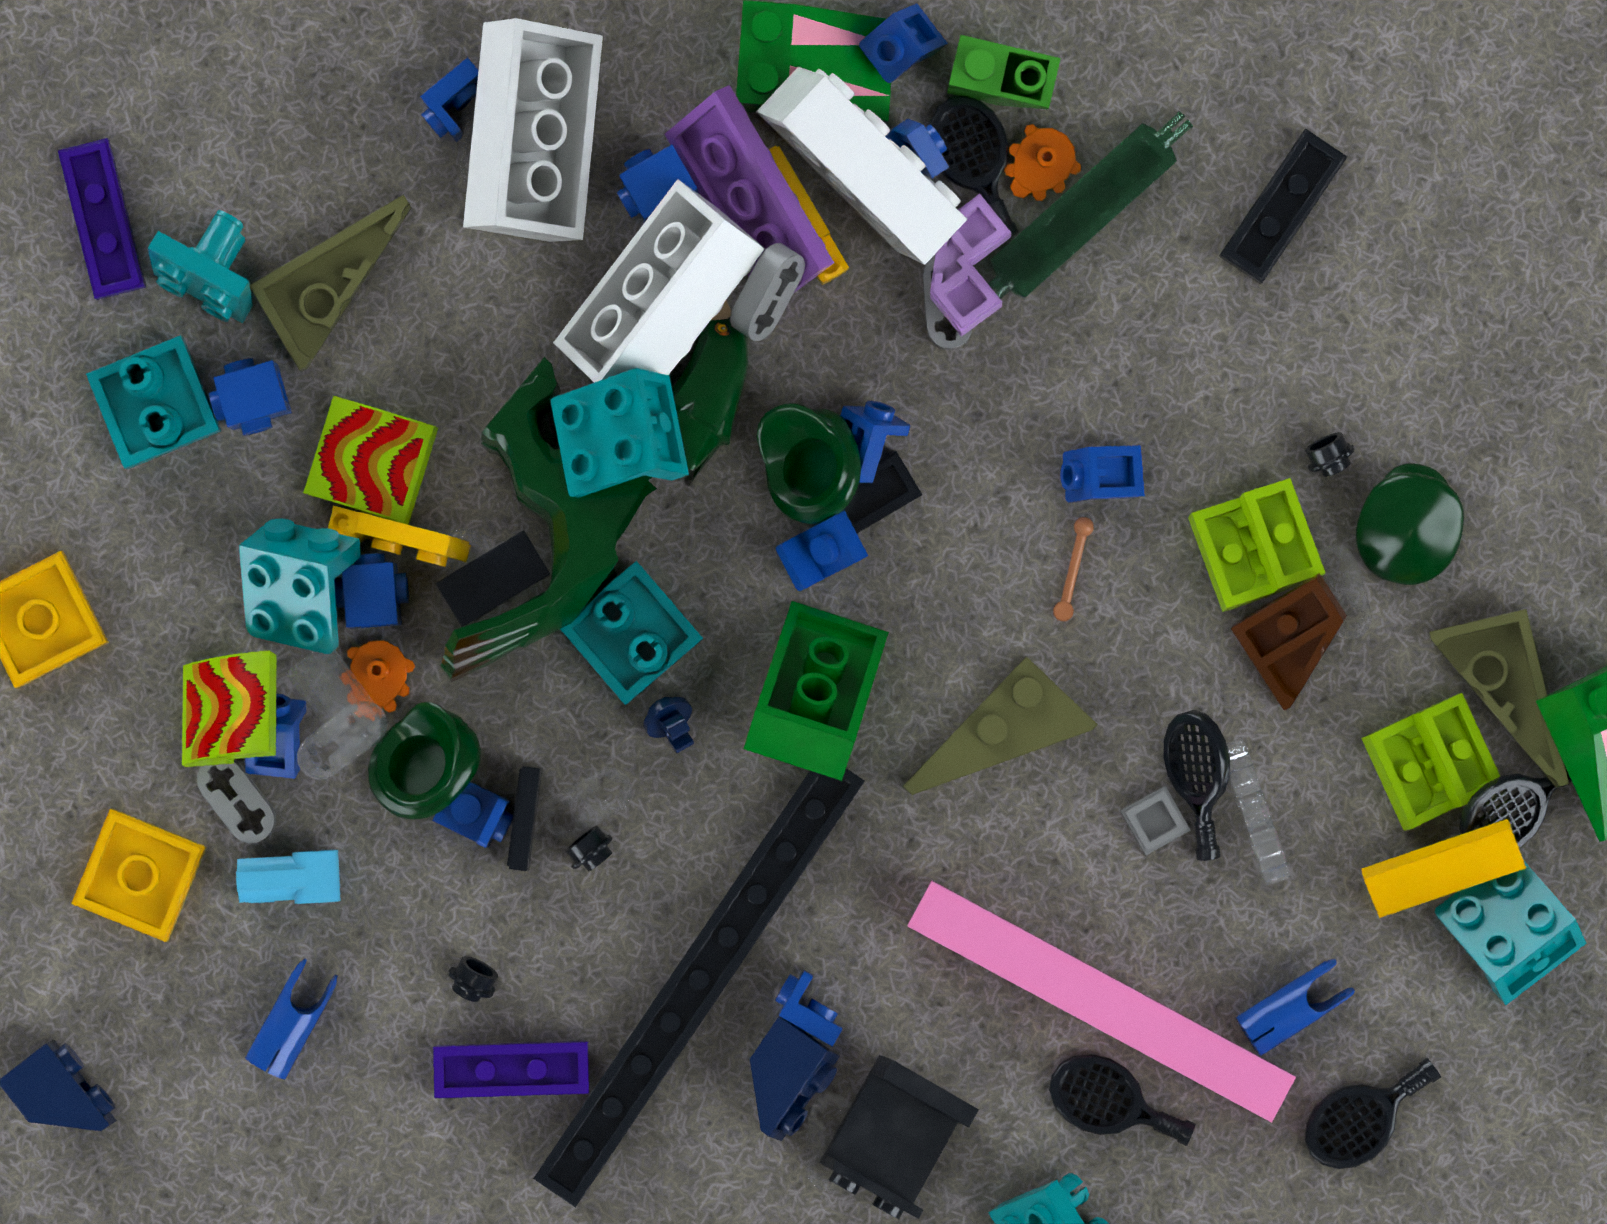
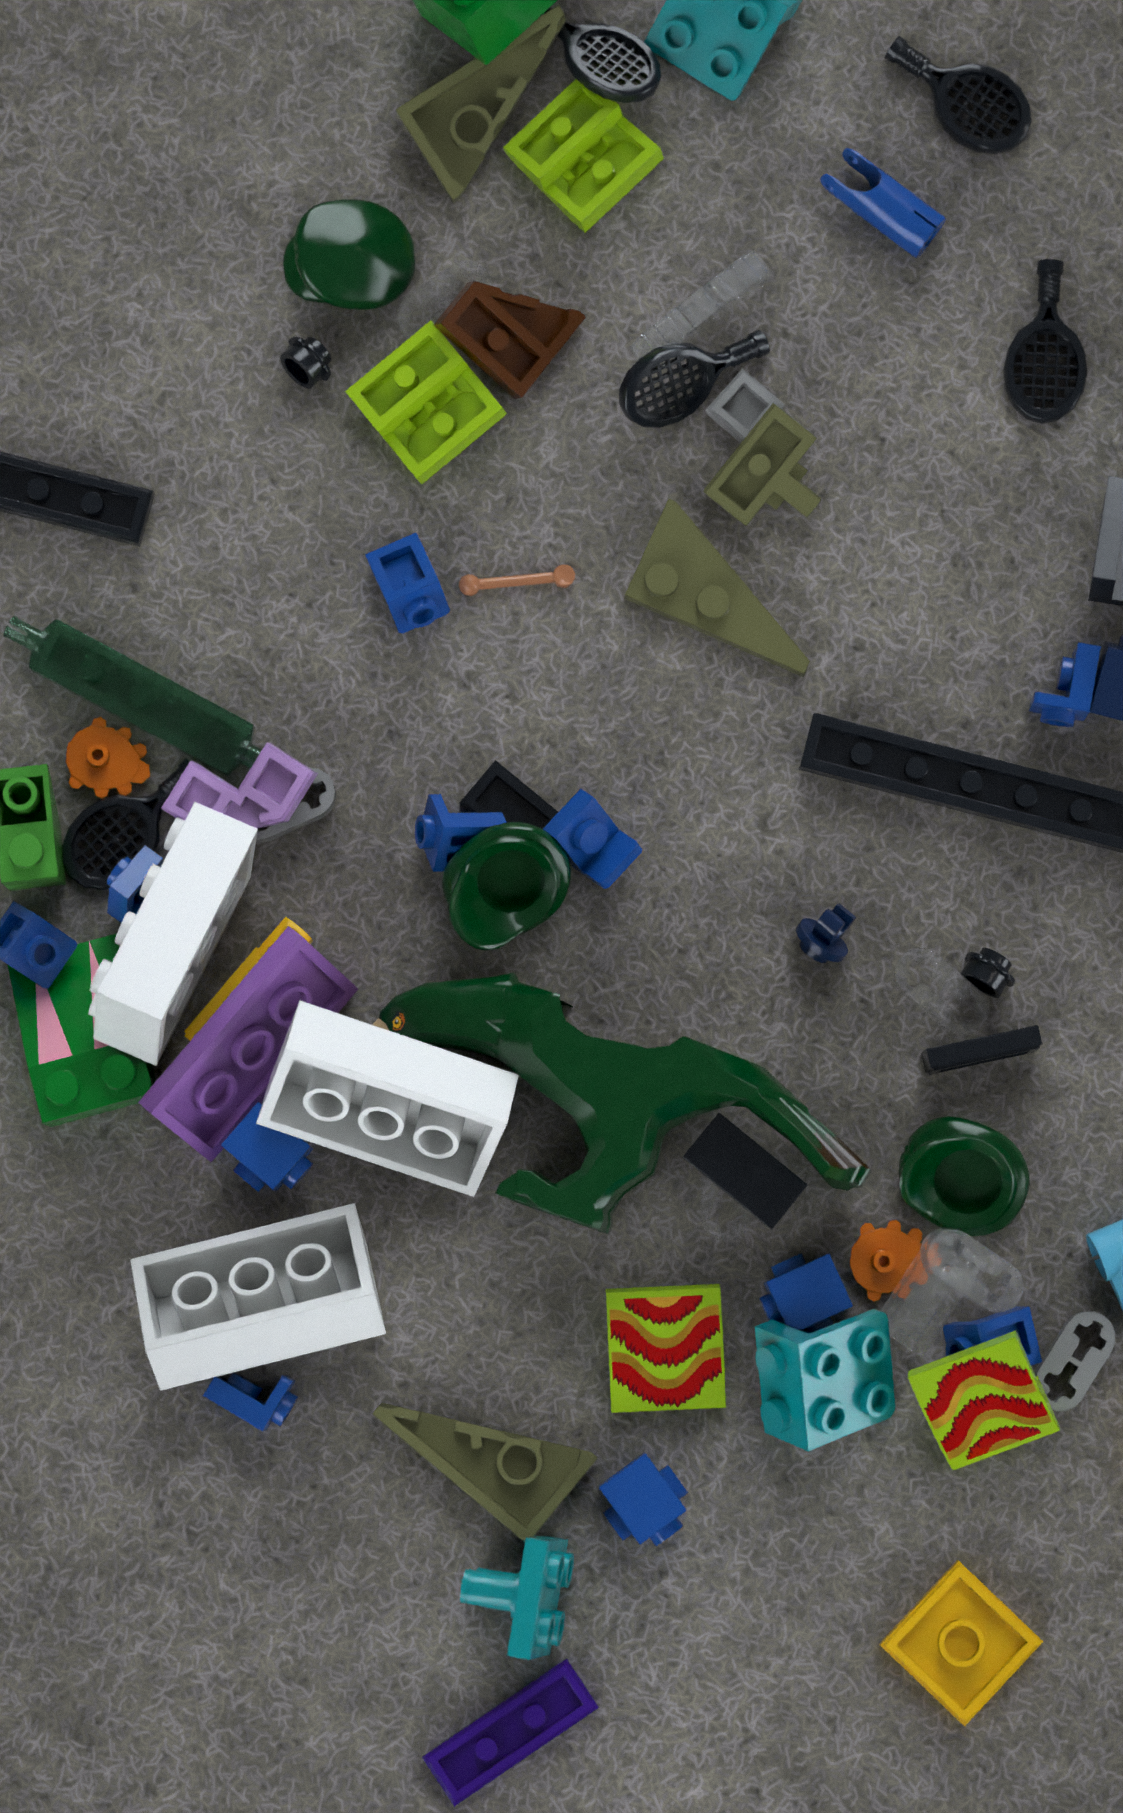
camera: 105 degrees left, 5 degrees down
teal plate [86,335,221,470] -> none
yellow hinge [328,505,471,567] -> none
blue bracket [432,781,513,848] -> none
teal bracket [551,368,689,498] -> none
teal plate [560,560,703,705] -> none
light grey beam [730,243,805,341] -> none
green slope [743,601,889,781] -> none
bright pink tile [907,881,1296,1123] -> none
yellow tile [1361,819,1526,918] -> none
none -> olive hinge [703,402,821,526]

